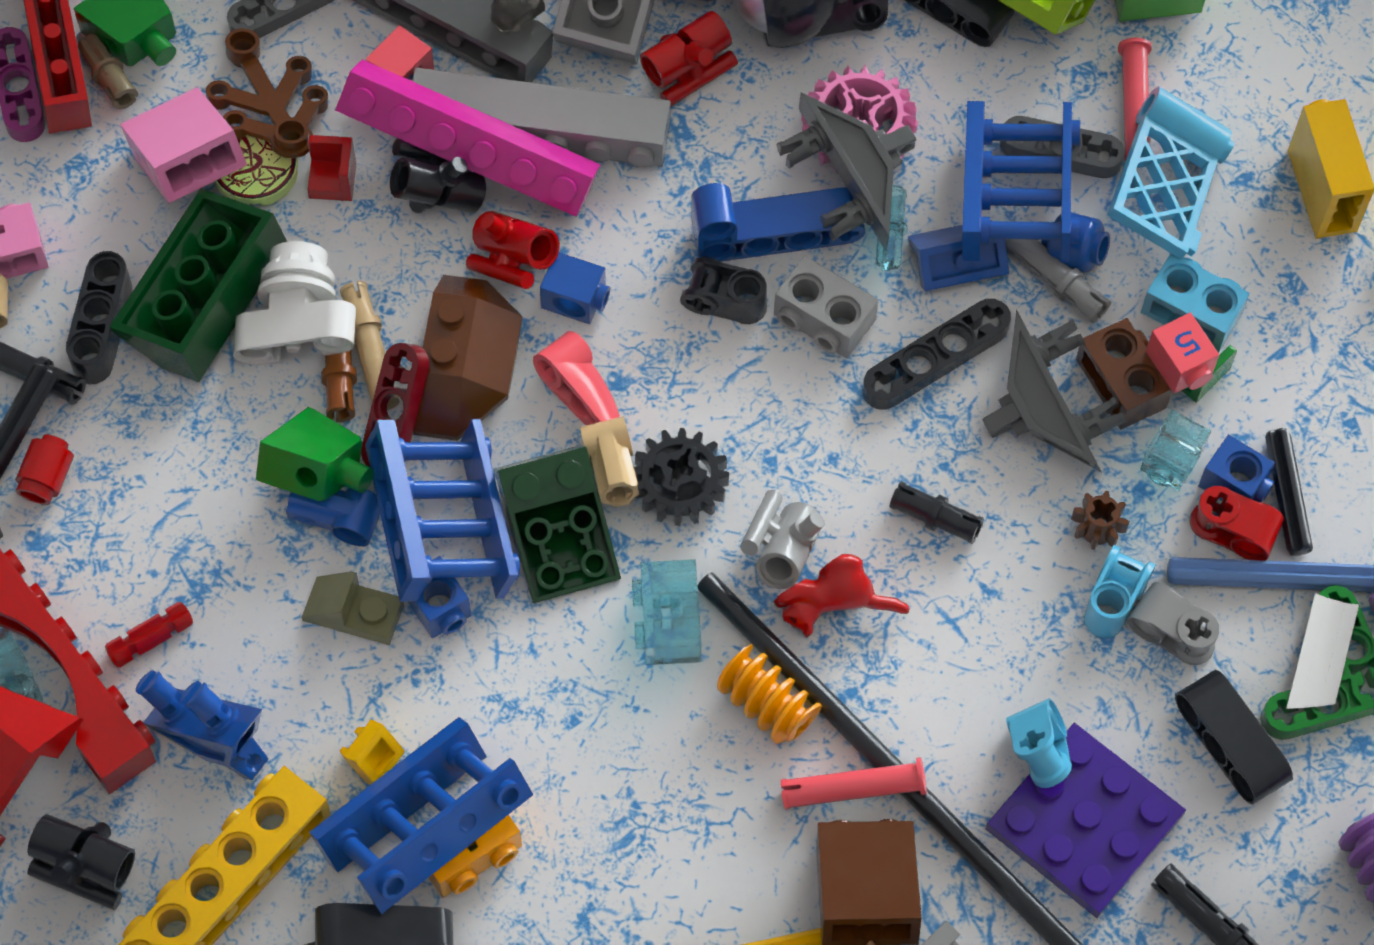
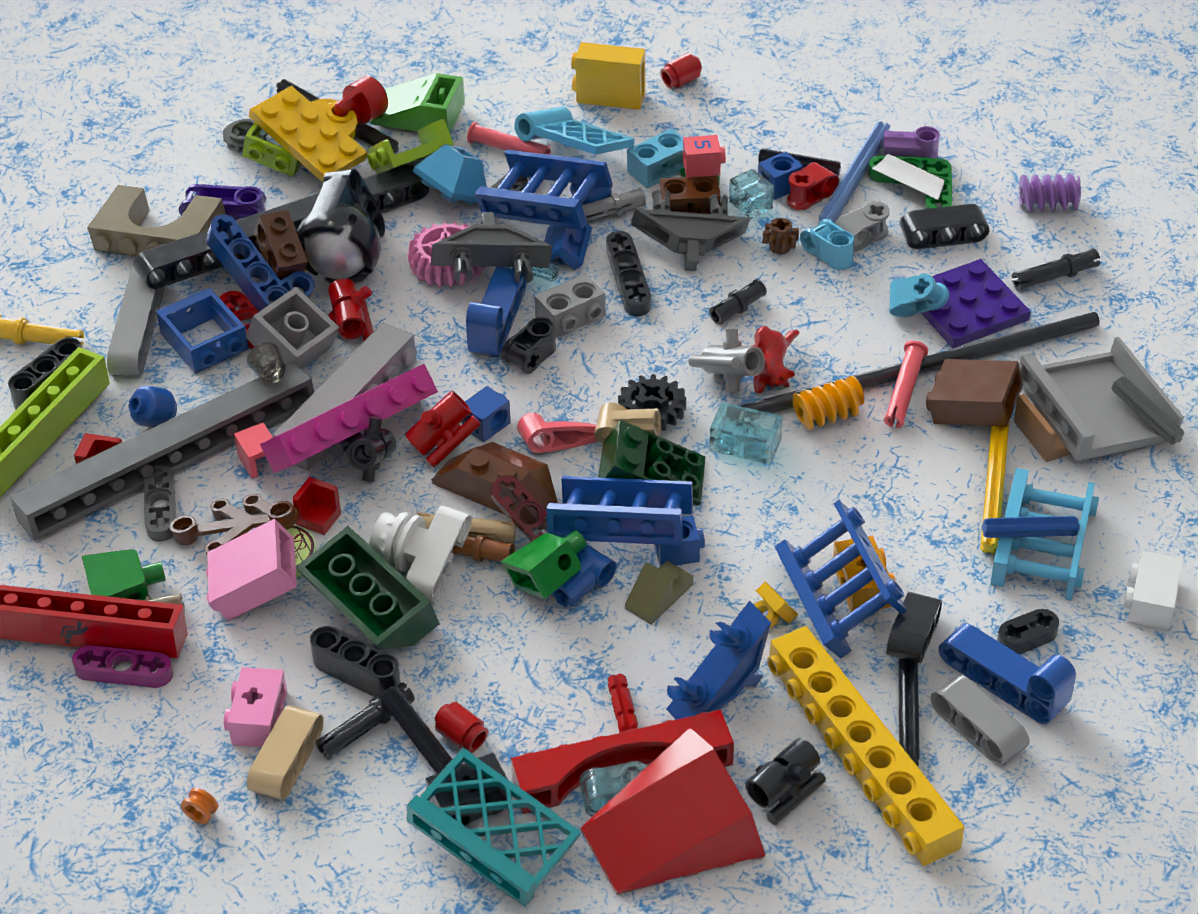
camera: 65 degrees left, 20 degrees down
none -> dark azure slope [413,144,487,205]

